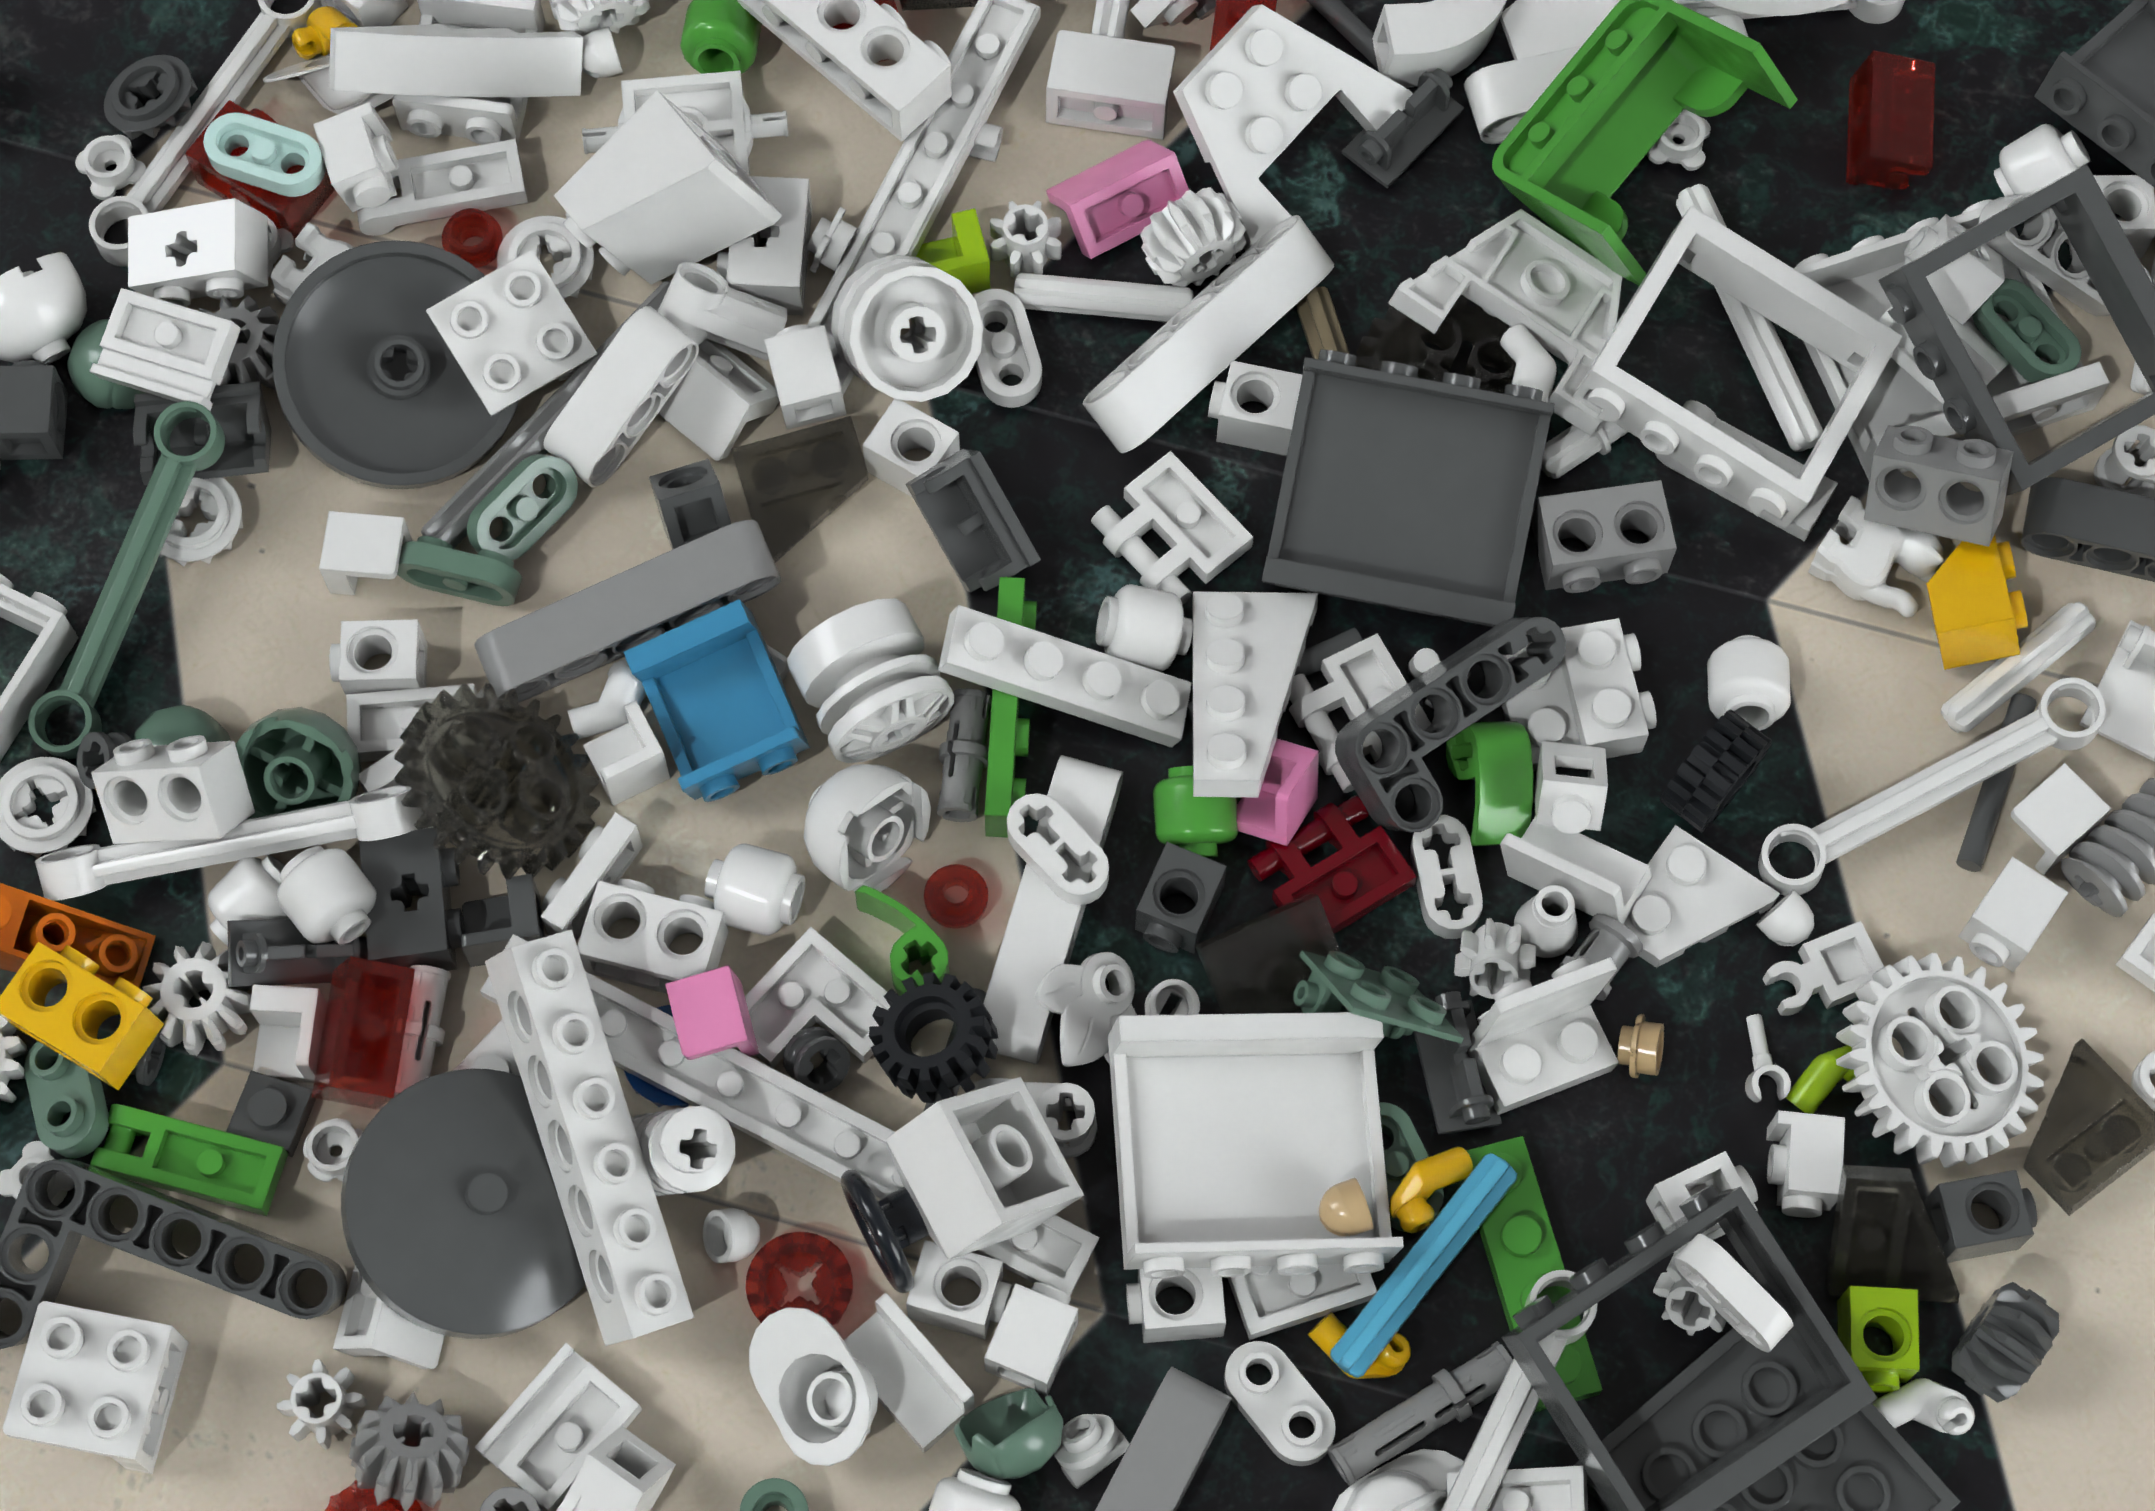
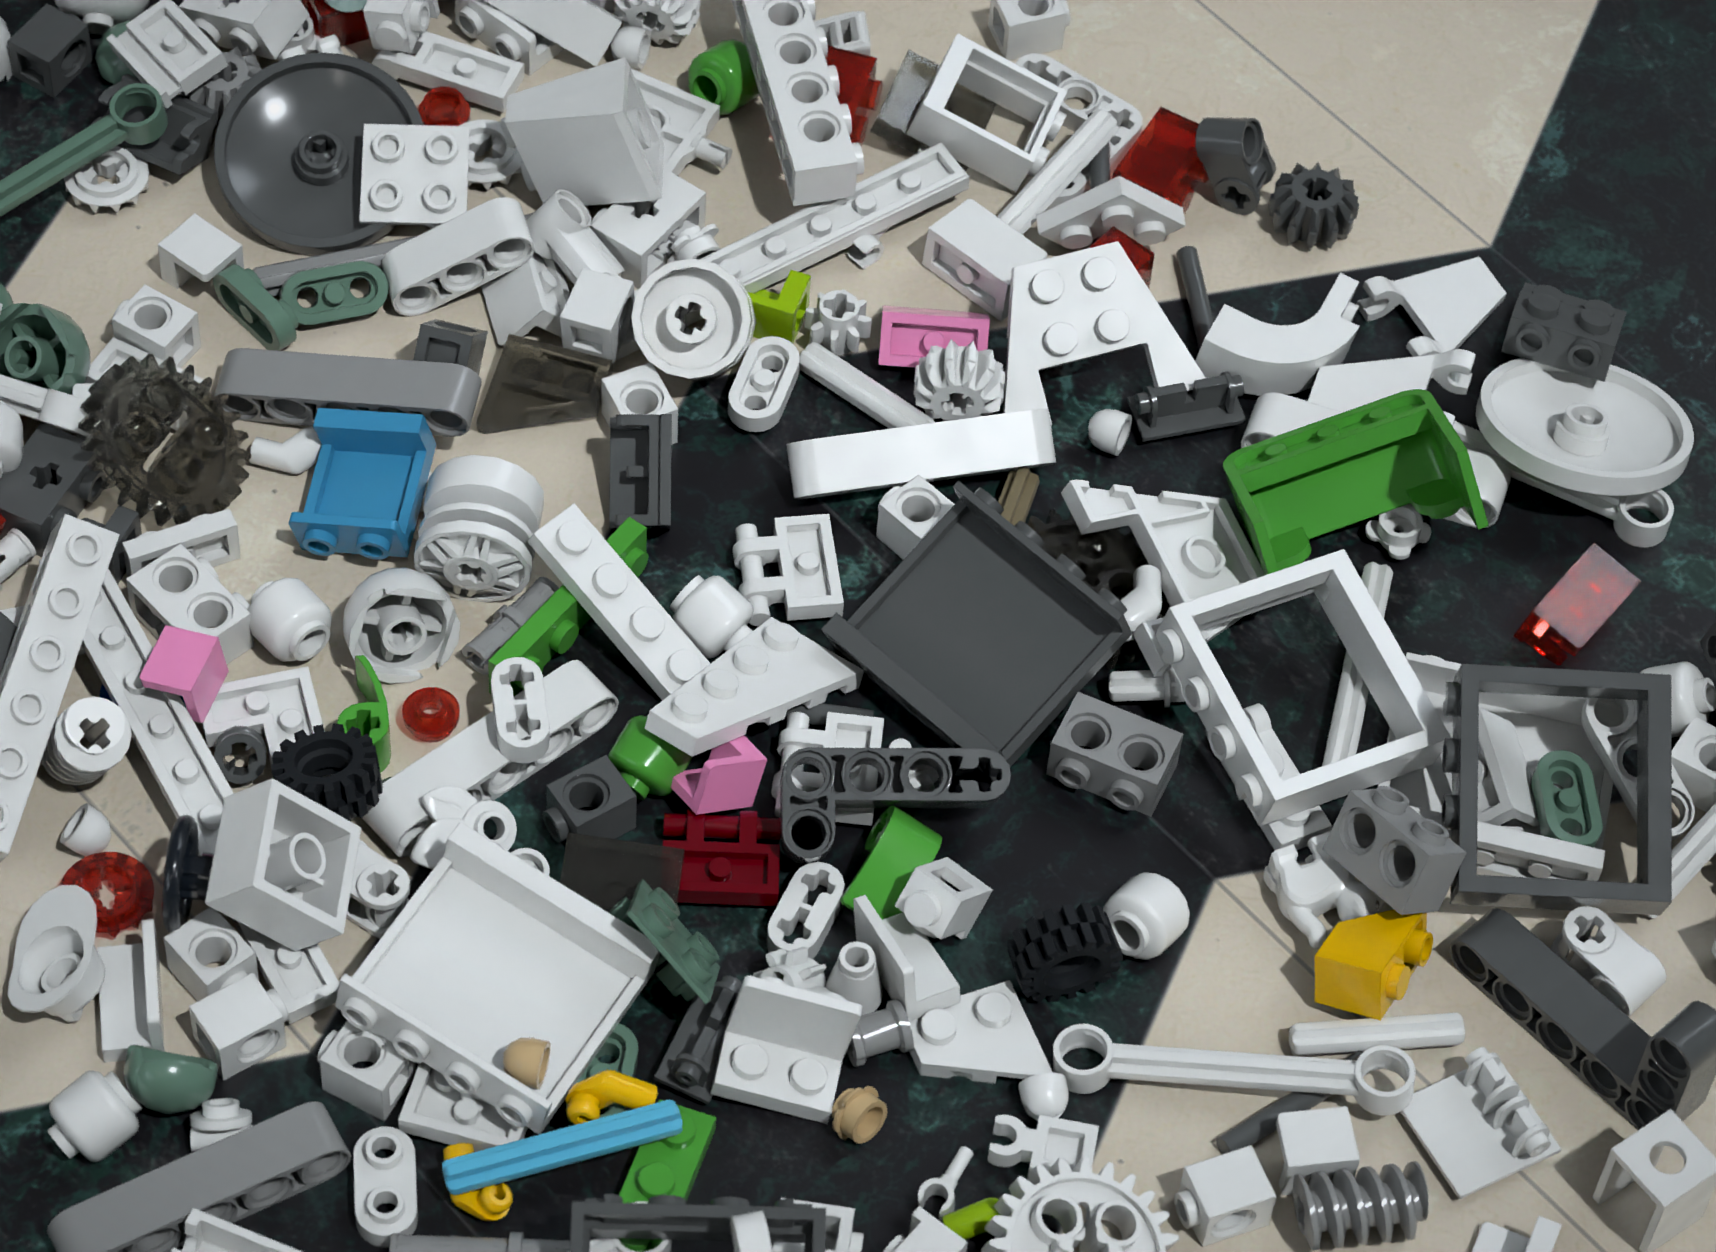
camera: 30 degrees right, 15 degrees down
white panel [583,700,670,806] -> none
white plate [1502,618,1657,772] -> none
white brick [1904,214,2005,325] -> none
none -> white hinge [1088,409,1132,456]

